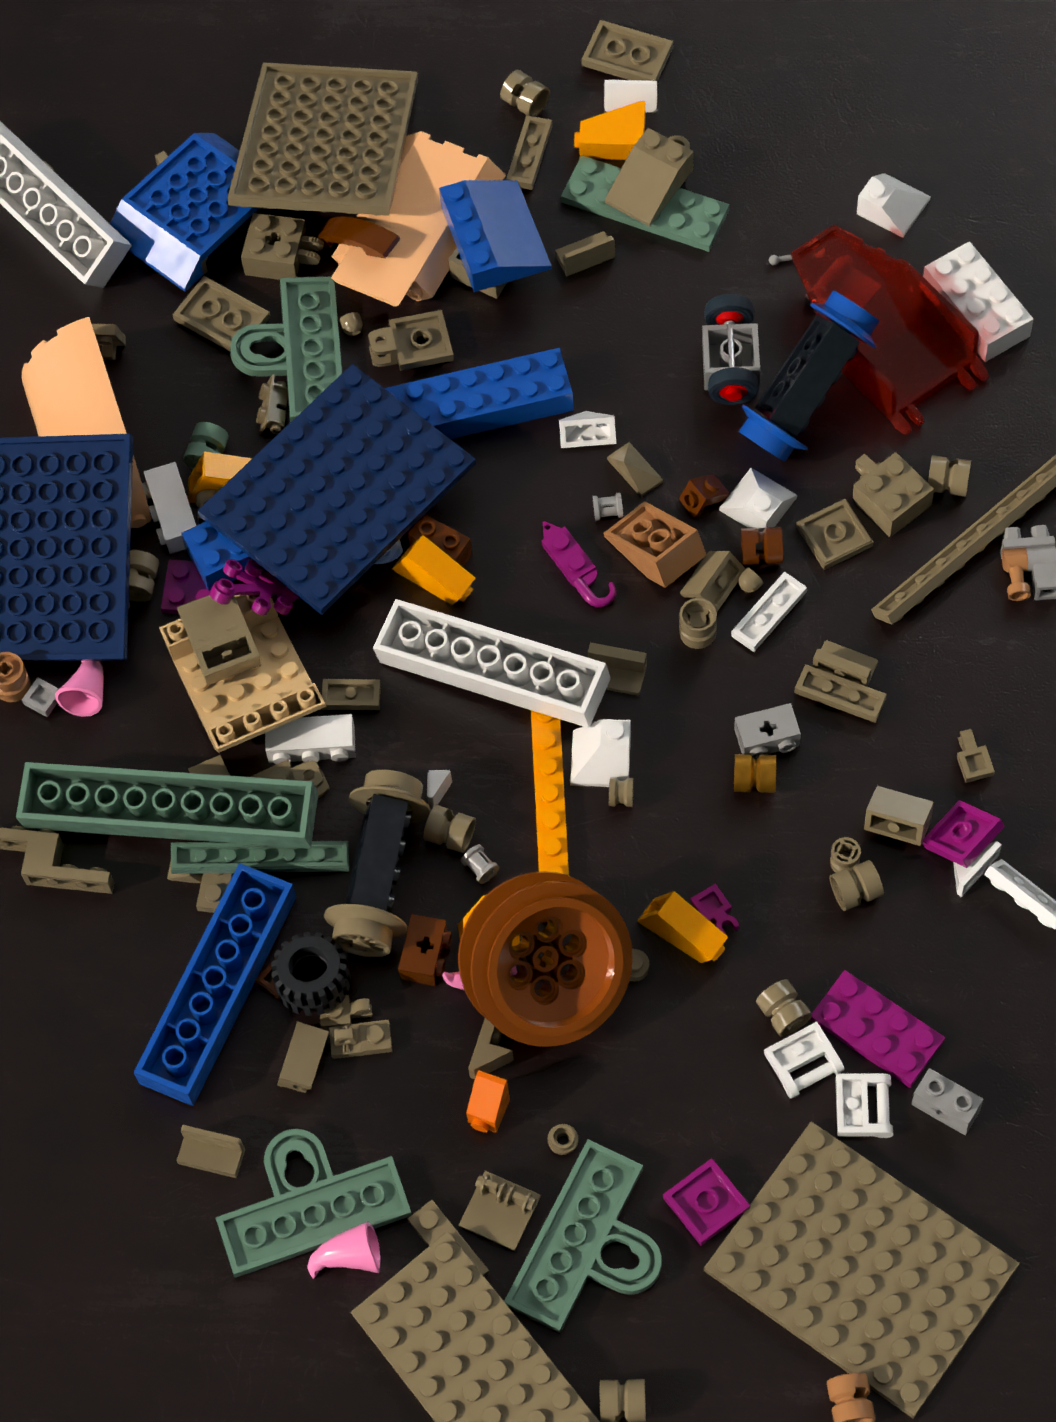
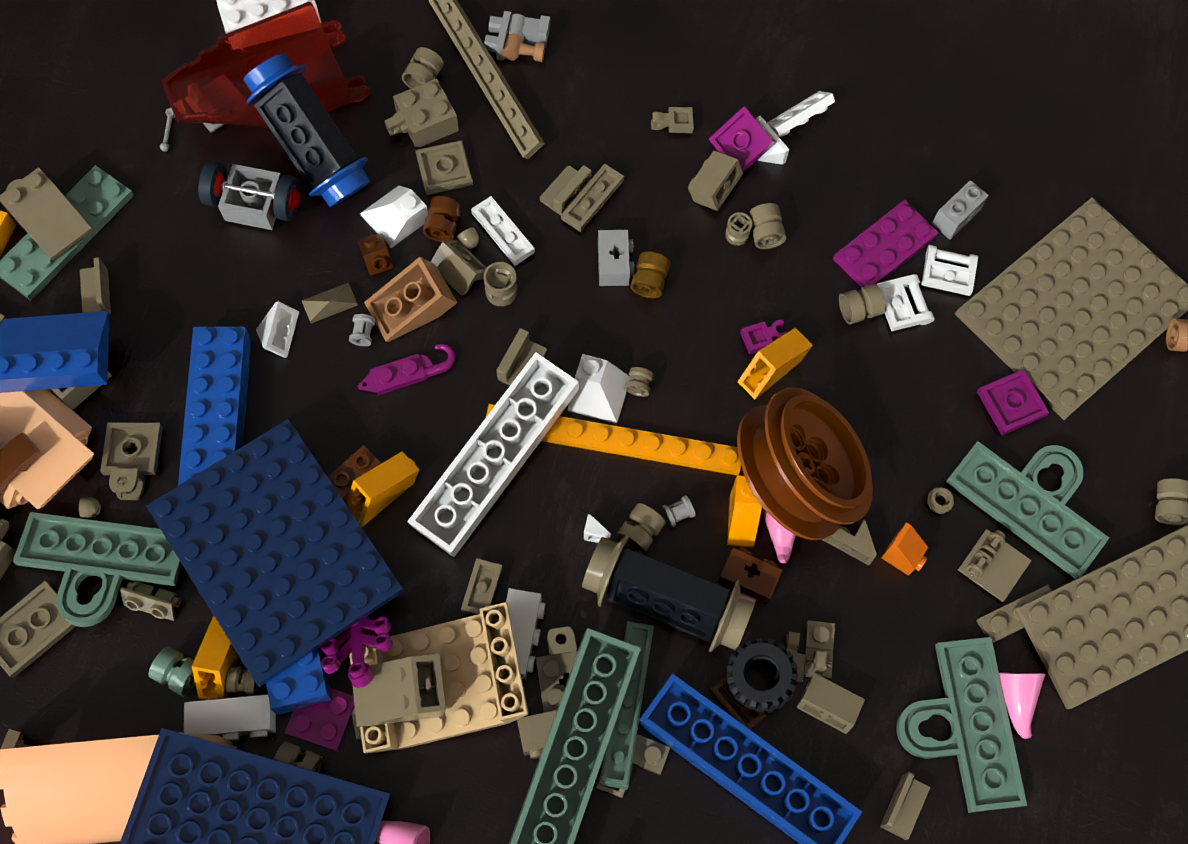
camera: 85 degrees left, 5 degrees up
white slope [857,173,931,238] -> none

